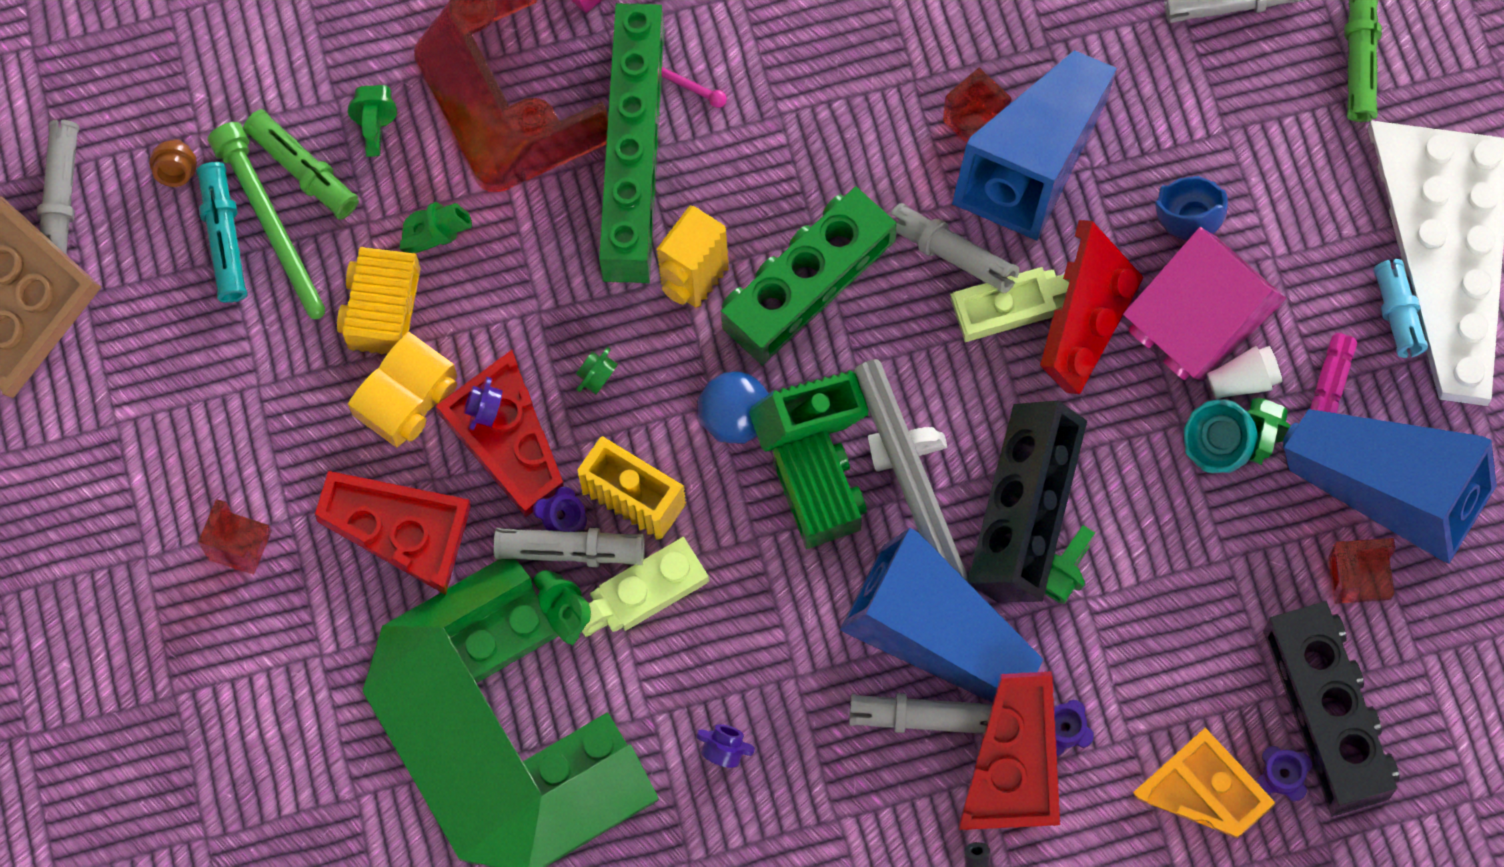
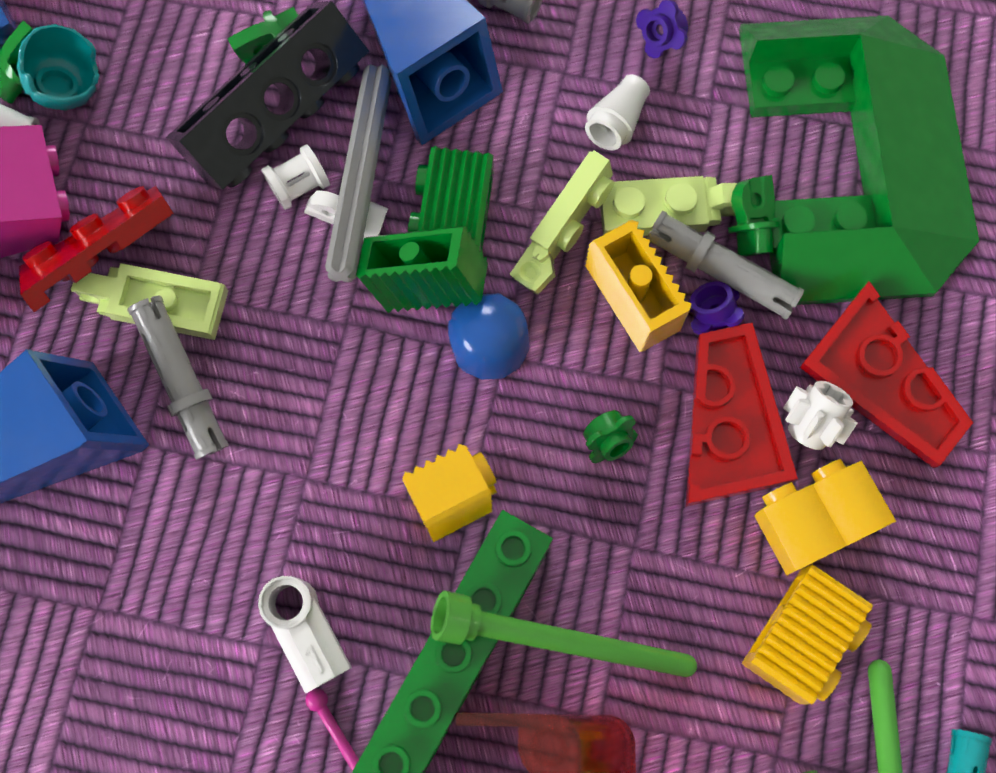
camera: 155 degrees left, 5 degrees up
green piece [400,202,472,253] -> none
dark purple plate [464,377,502,430] -> none
green brick [721,186,897,366] -> none
clear red panel [943,67,1012,143] -> none
none -> white piece [258,576,352,694]
none -> white bush [261,144,330,210]
none -> bright green piece [431,591,697,677]
none -> yellowish green hinge [510,150,614,295]
none -> white cone [585,75,650,150]
none -> white gear [783,381,858,450]

